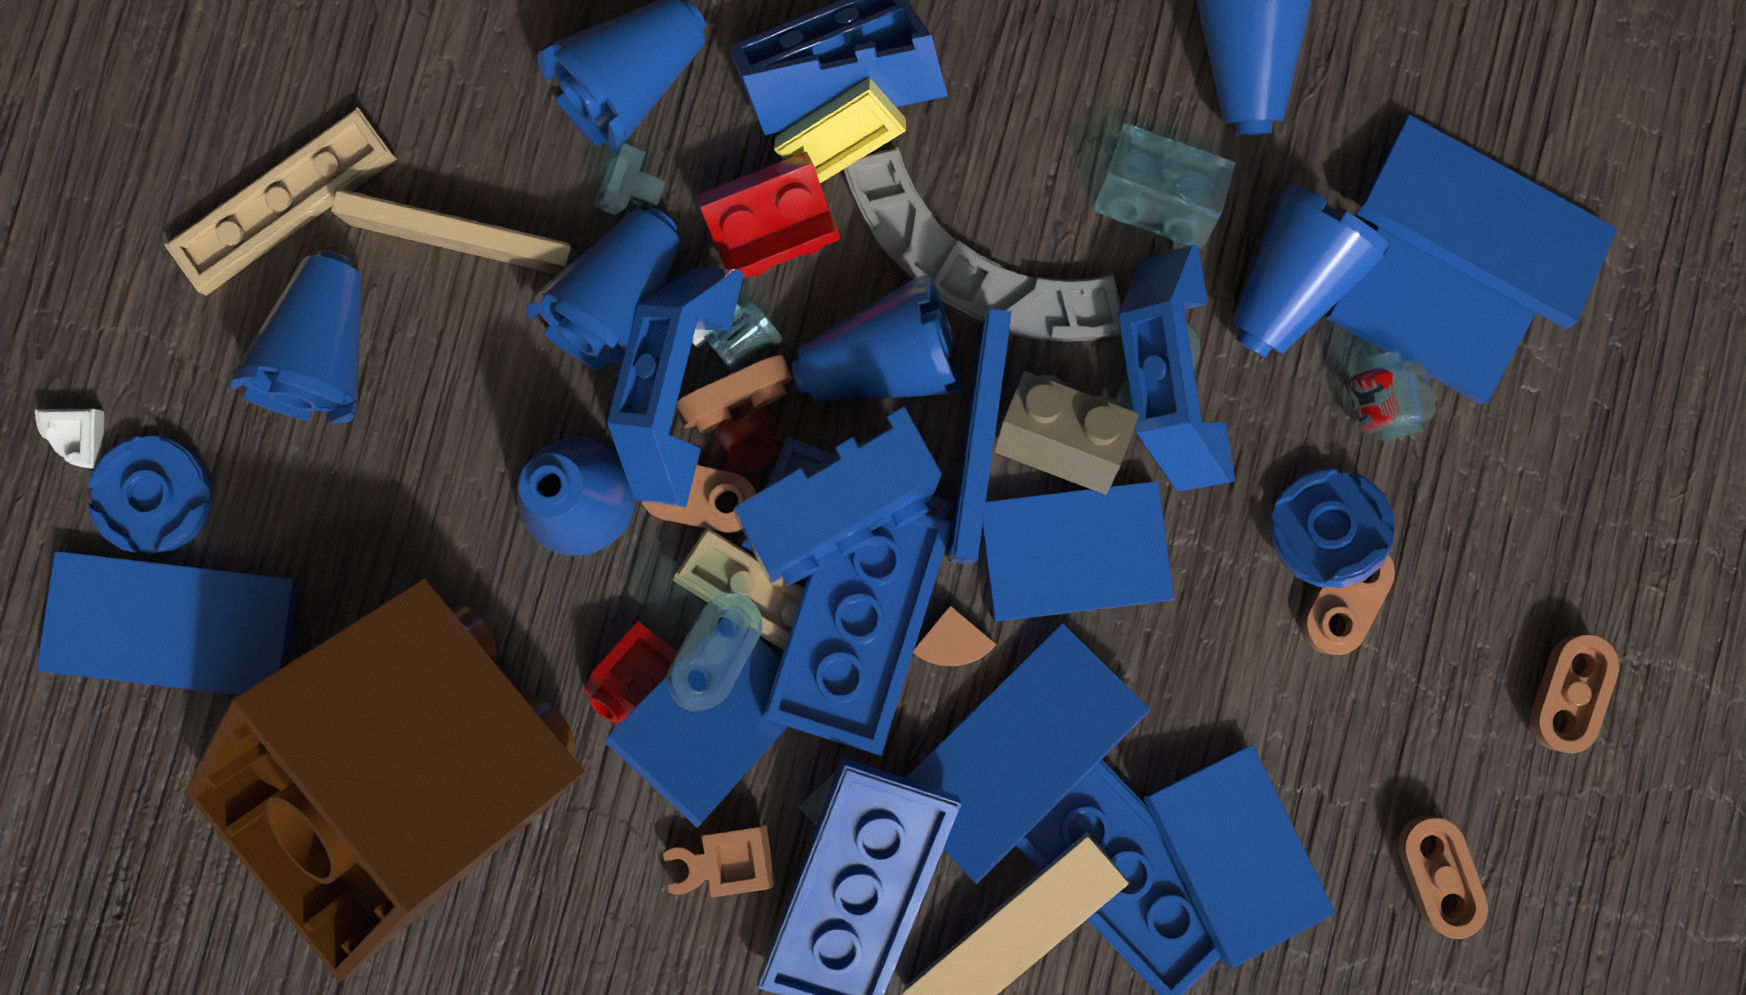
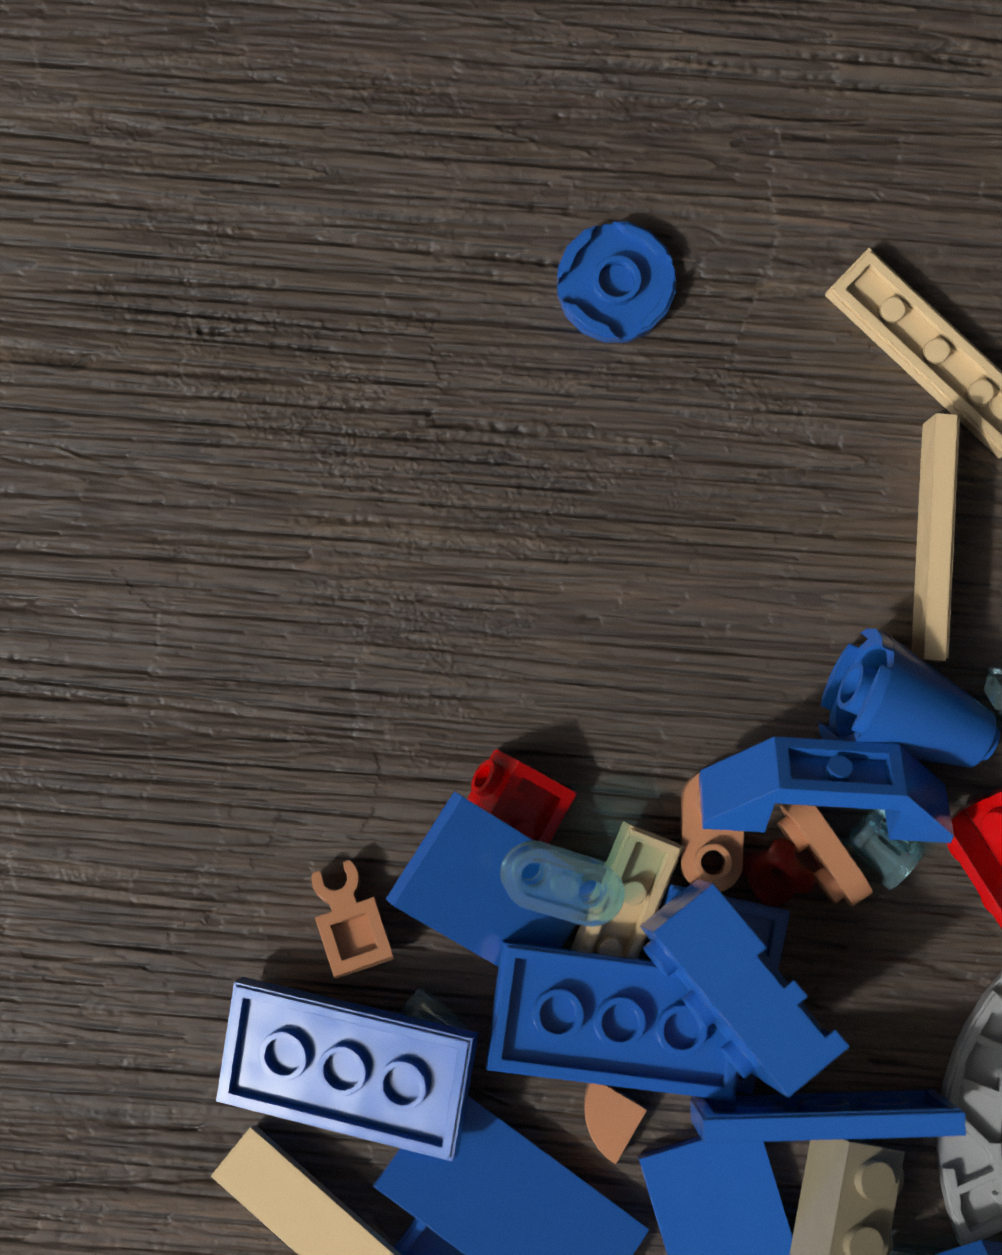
camera: 80 degrees right, 0 degrees up
white tile [35,409,104,469] -> none
blue tile [36,551,300,695] -> none
reddish brown brick [185,579,585,982] -> none
blue cone [230,250,362,424] -> none
blue cone [517,437,636,556] -> none
blue cone [792,274,964,403] -> none

